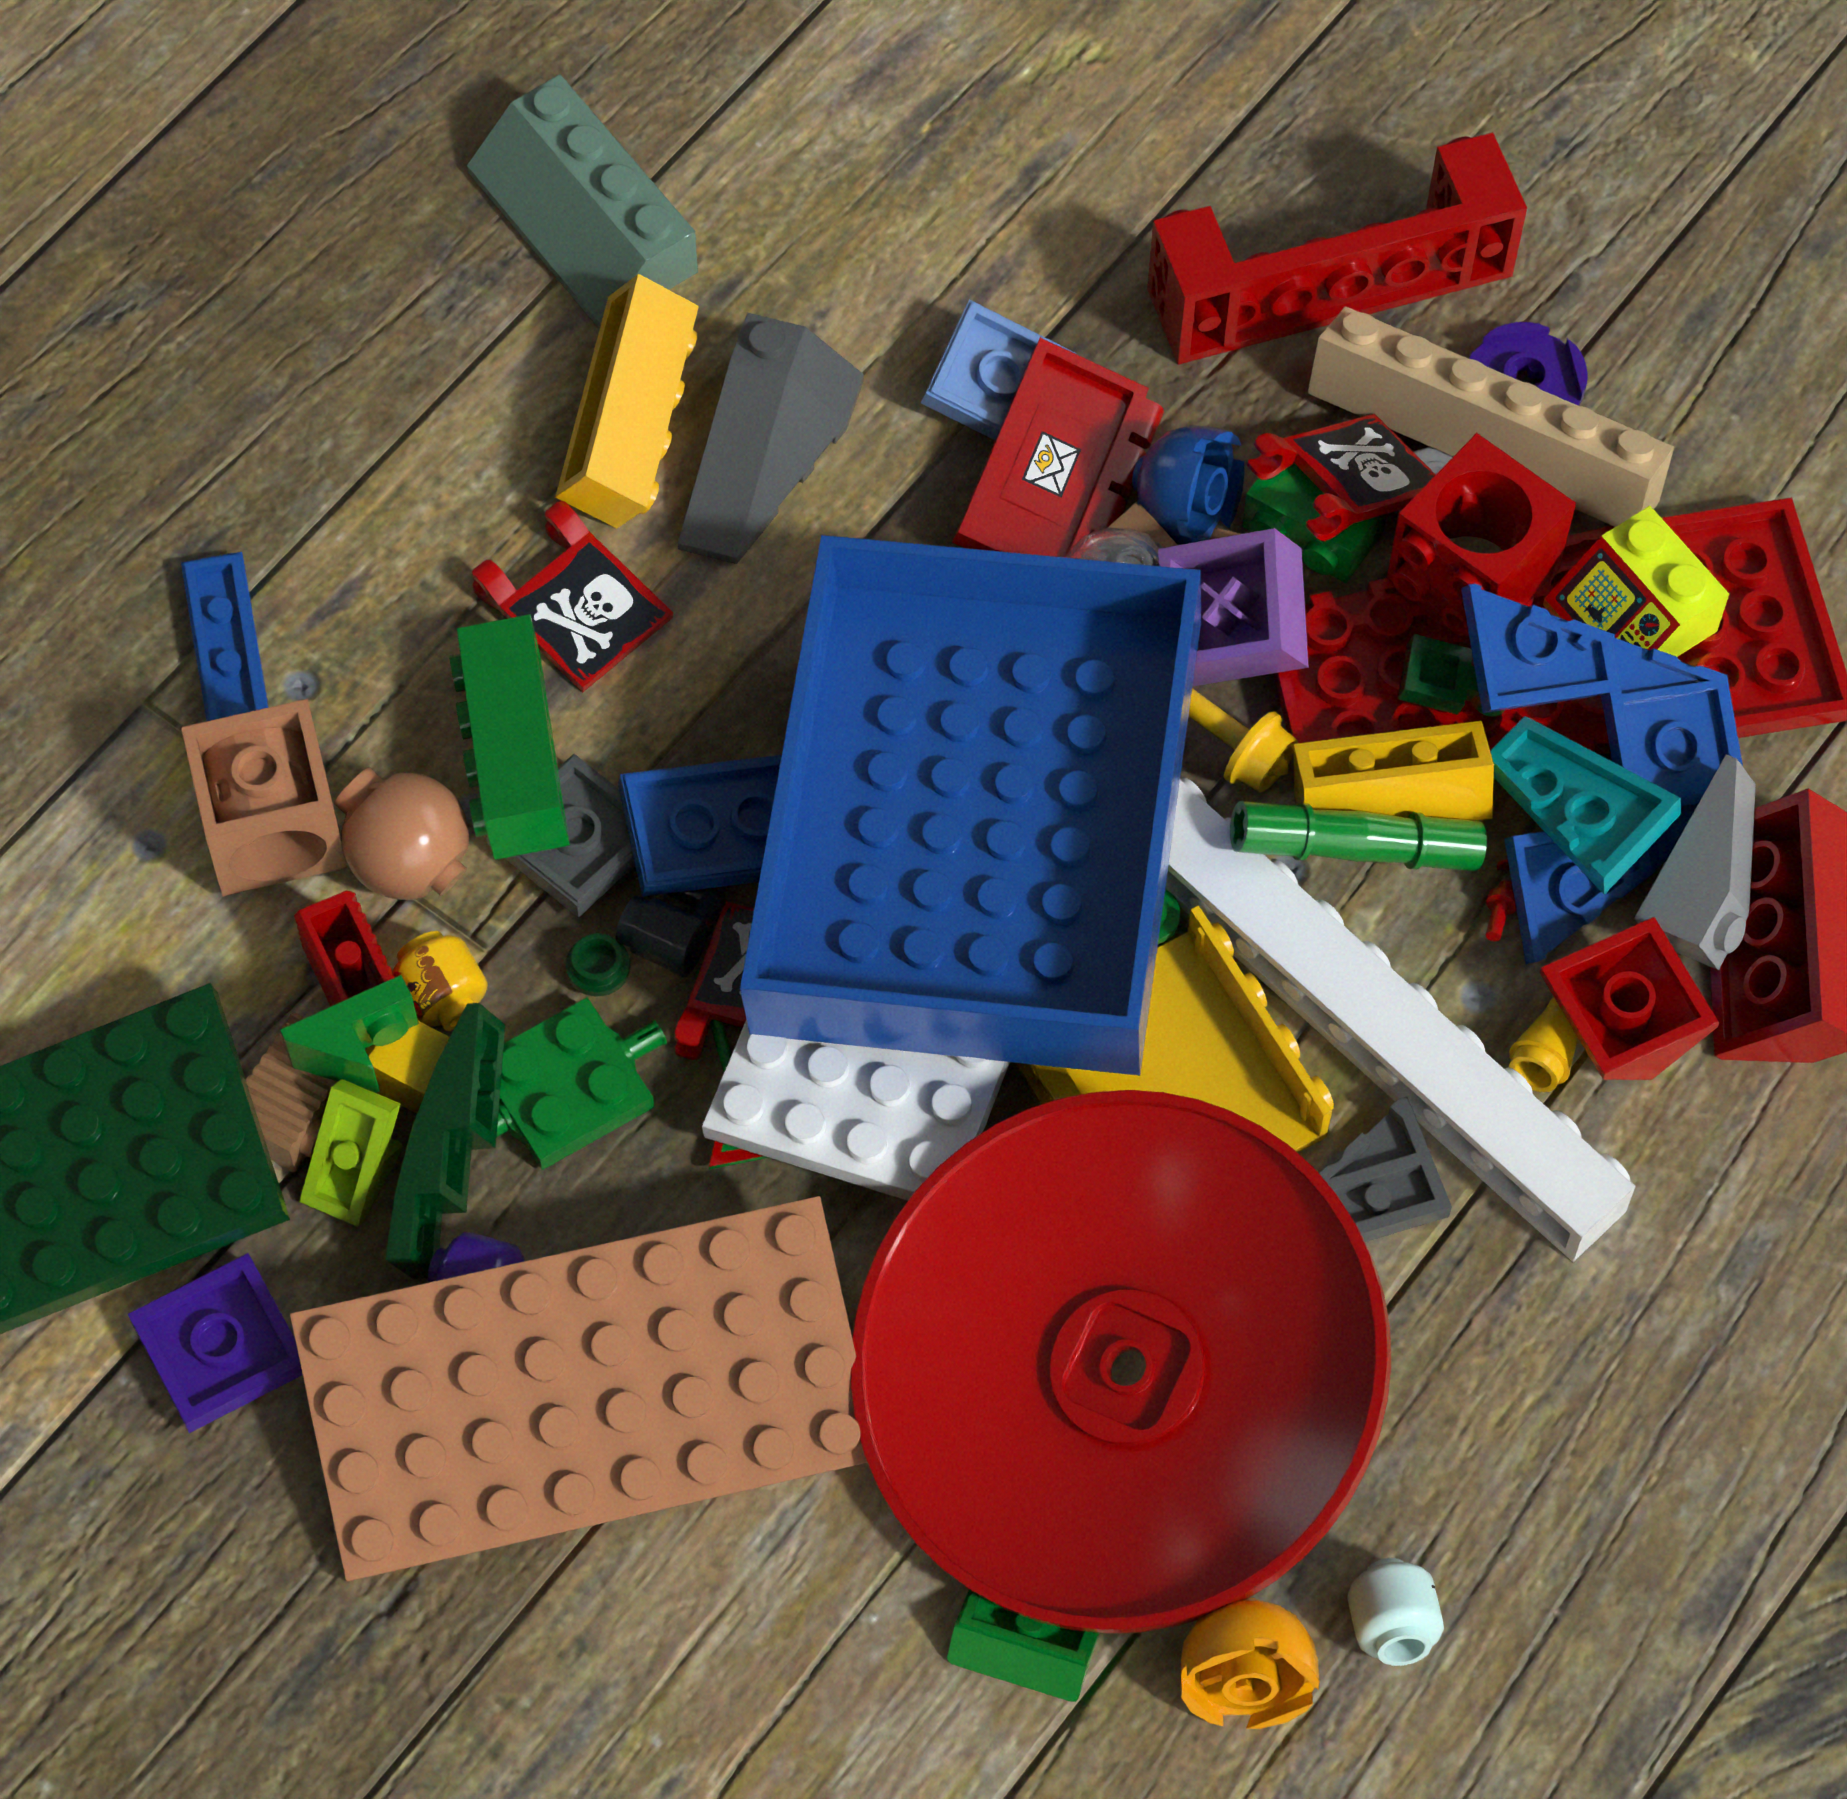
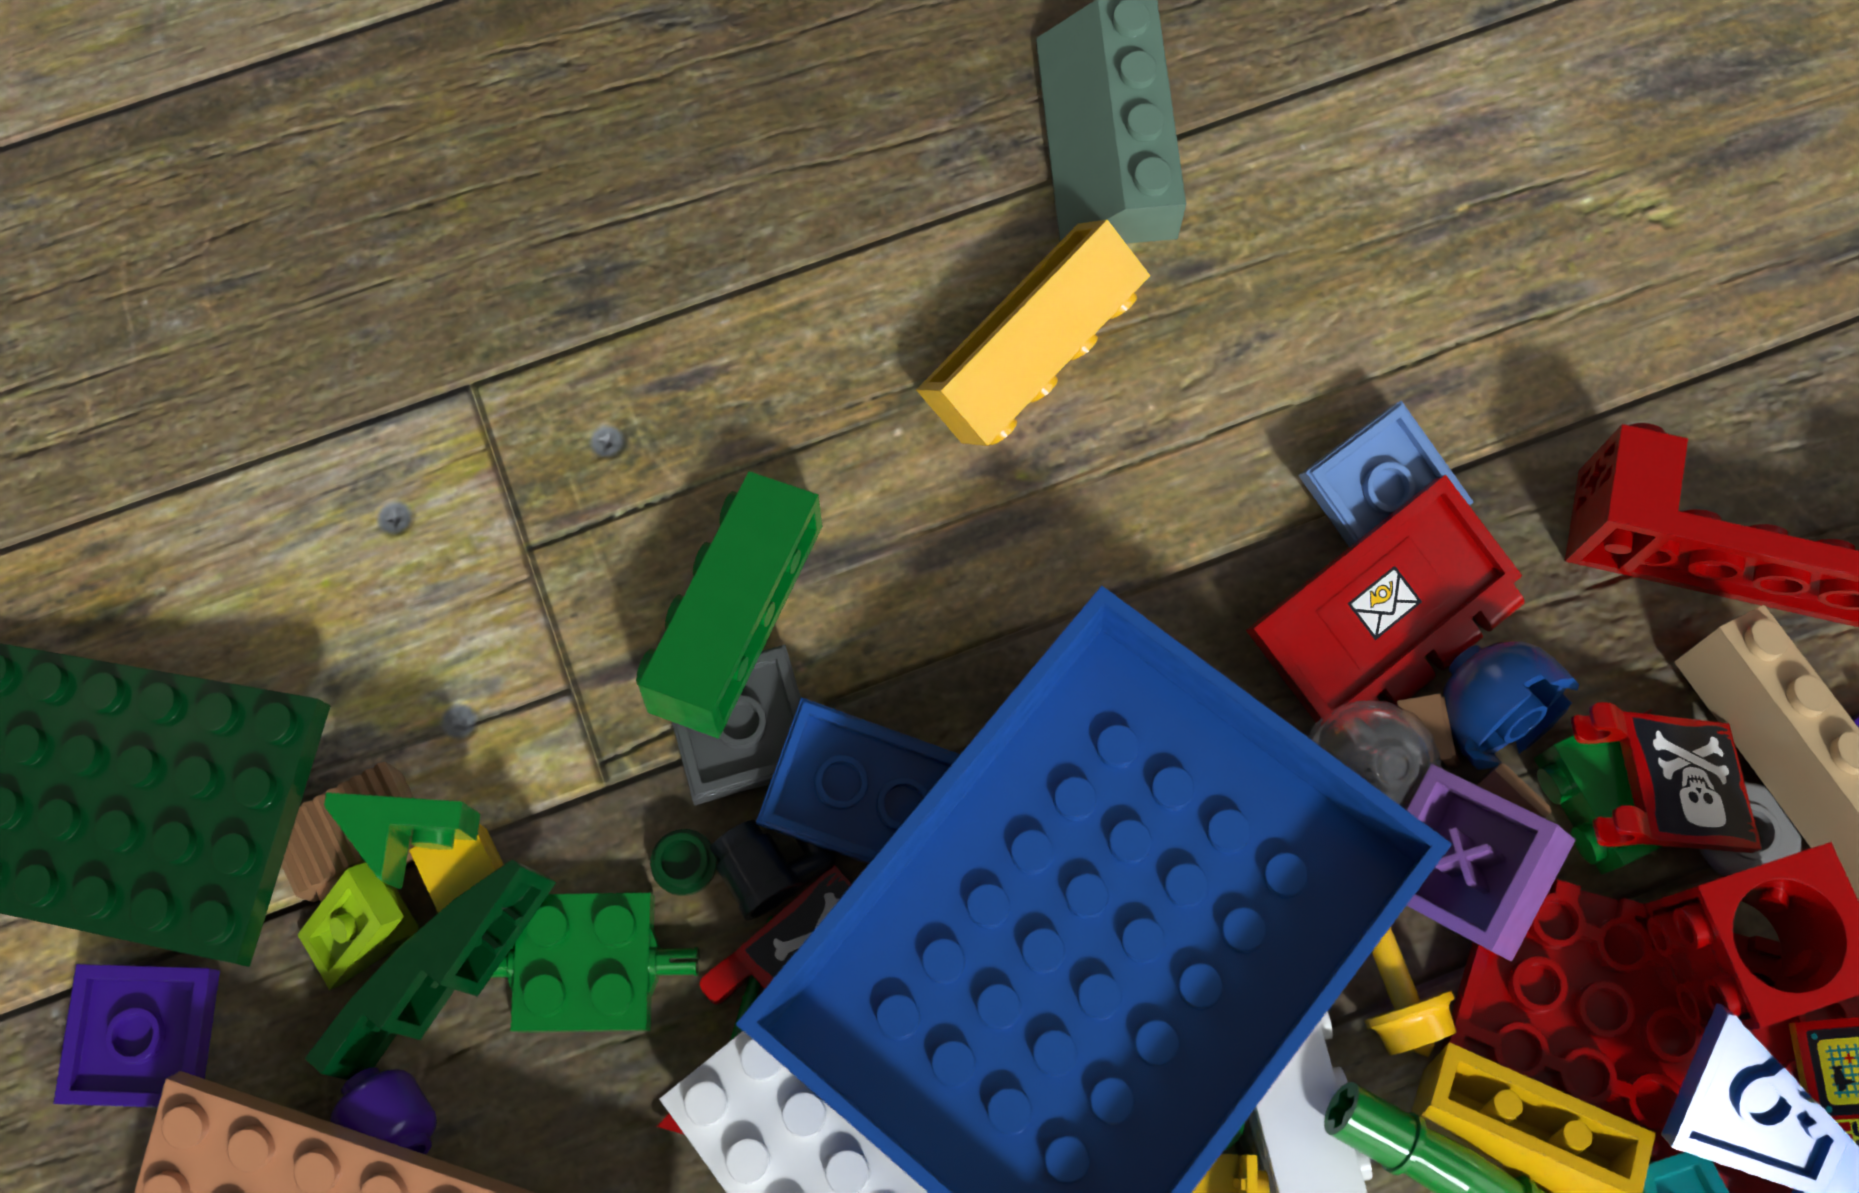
camera: 35 degrees right, 10 degrees up
blue tile [181,552,269,721] -> none
nougat brick [181,699,347,897] -> none
red brick [294,890,395,1007] -> none
nougat brick [334,767,469,900] -> none
yellow head [392,931,488,1031] -> none
flag [472,501,673,693] -> none
dark grey wedge [678,312,864,564] -> none
dark green plate [1398,634,1505,717] -> none

